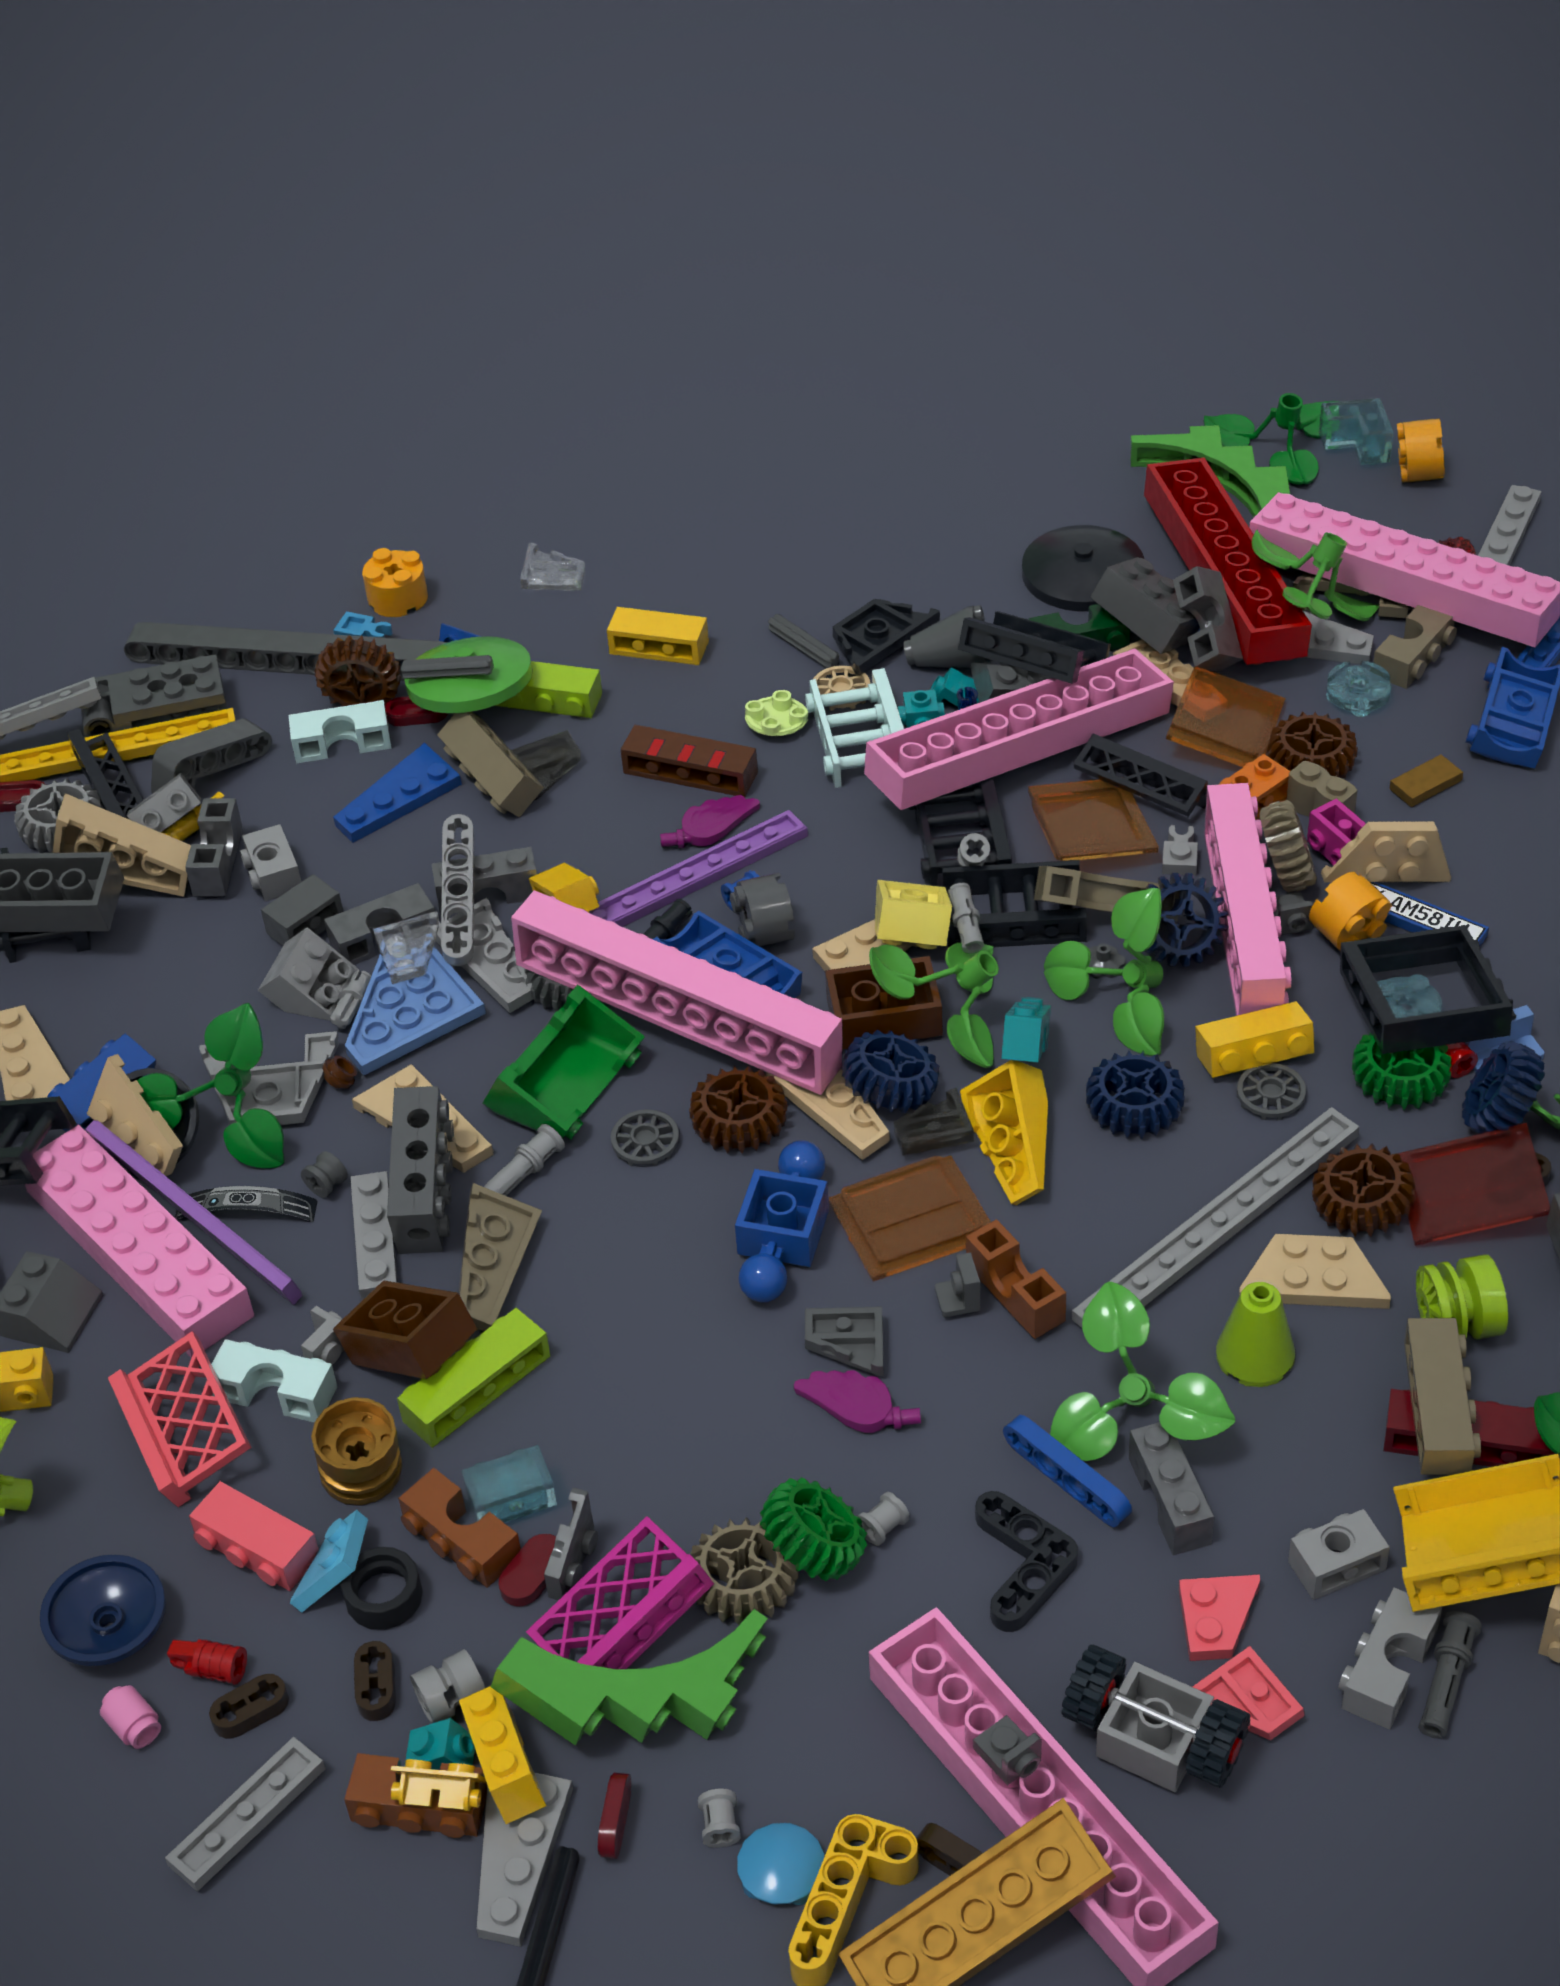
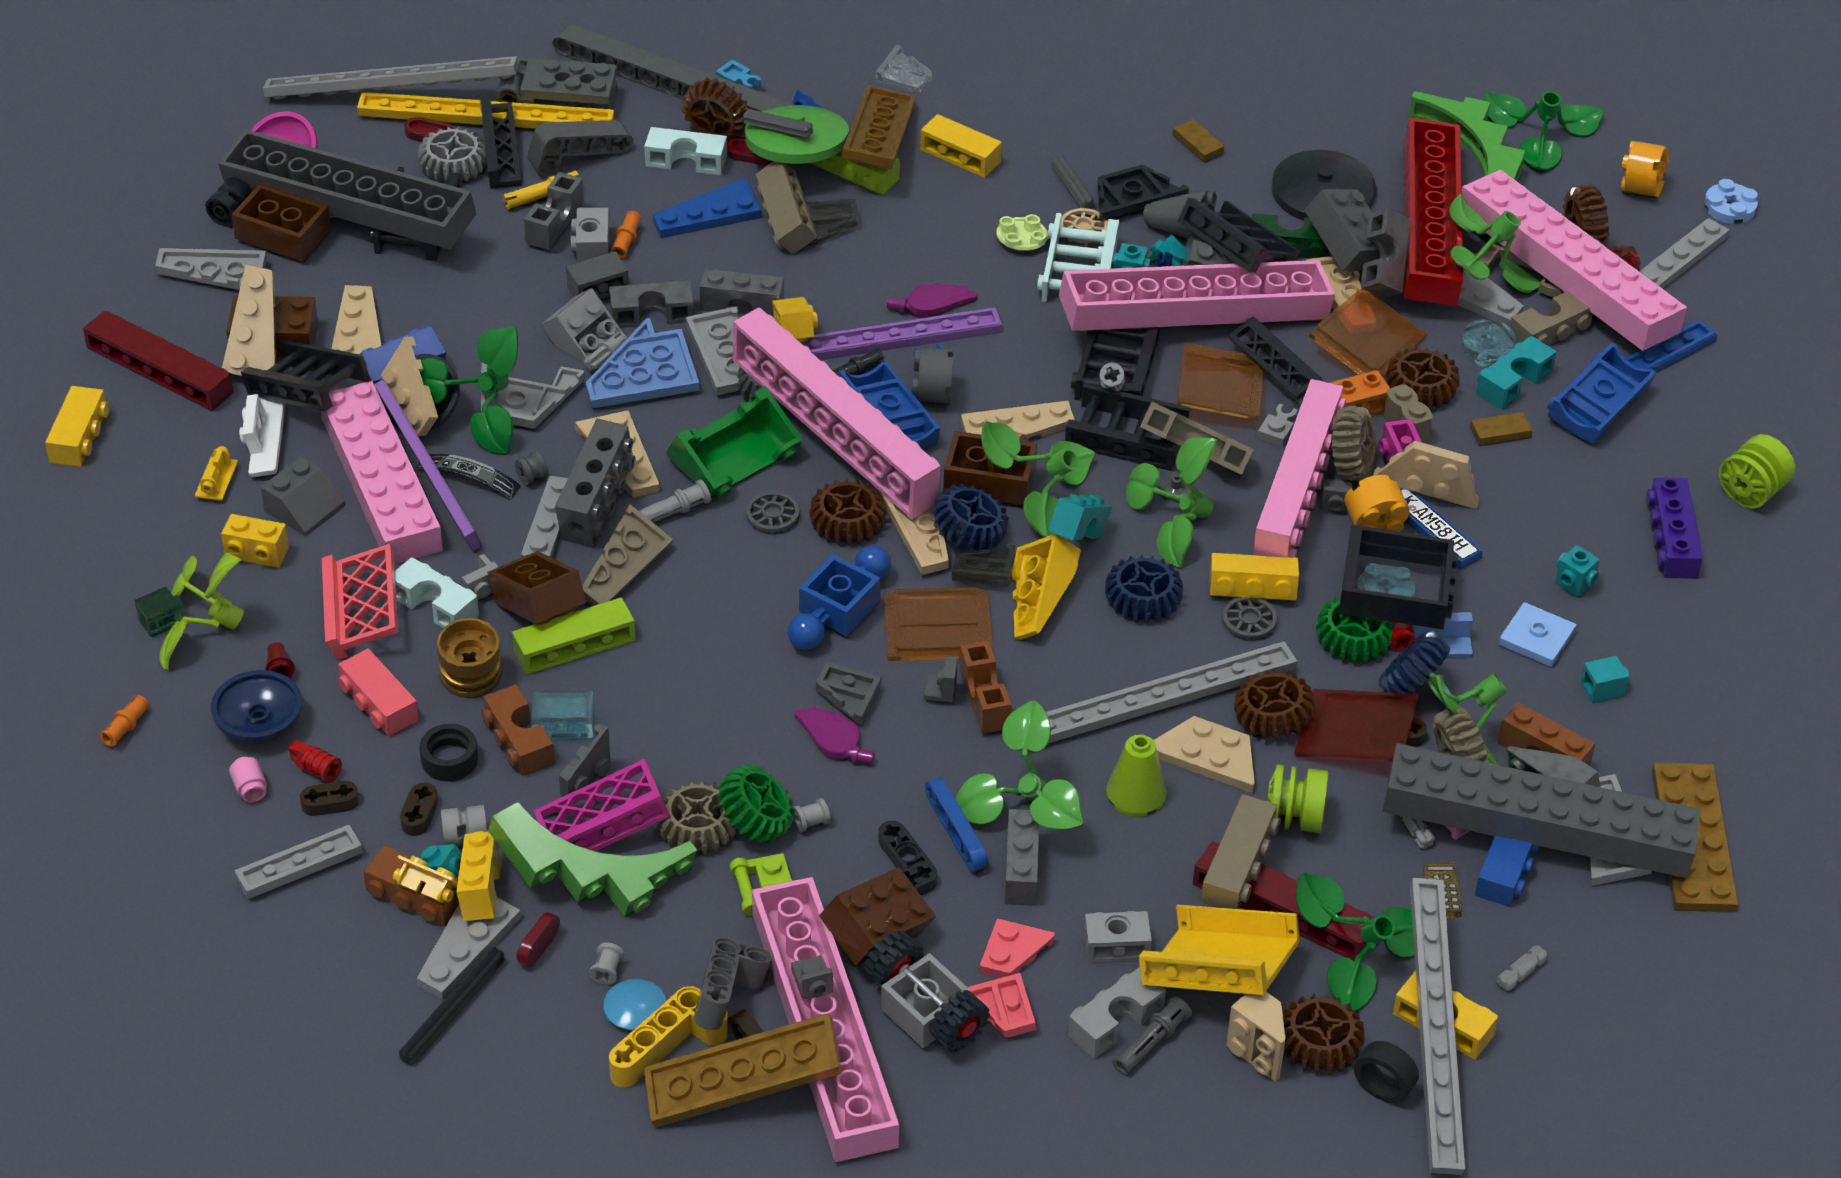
camera: 15 degrees right, 0 degrees up
tan wedge [52,793,191,897] -> none
light grey brick [127,773,201,832] -> none
medium azure wing [290,1510,368,1613] -> none
reddish brown plate [322,1056,357,1089] -> none
light orange brick [362,548,428,617] -> none
clear wing [373,911,440,984] -> none
light grey beam [441,814,474,966] -> none
dark red tile [499,1534,556,1606] -> none
reddish brown brick [621,724,758,797] -> none
light yellow slope [875,880,952,949] -> none
light grey pin [948,883,985,953] -> none
dark blue gear [1145,873,1228,967] -> none
clear light blue brick [1319,398,1394,465] -> none
none -> dark red cone [265,642,295,679]
none -> orange pin [610,211,642,259]
none -> dark grey beam [694,937,772,1030]
none -> lime plate [729,853,792,917]
none -> reddish brown brick [819,867,936,966]
none -> pearl gold plate [841,85,916,169]
none -> pearl gold tile [1173,119,1225,162]
none -> teal arch [1476,336,1557,410]
none -> reddish brown gear [1563,185,1610,247]
none -> light blue plate [1704,179,1758,224]

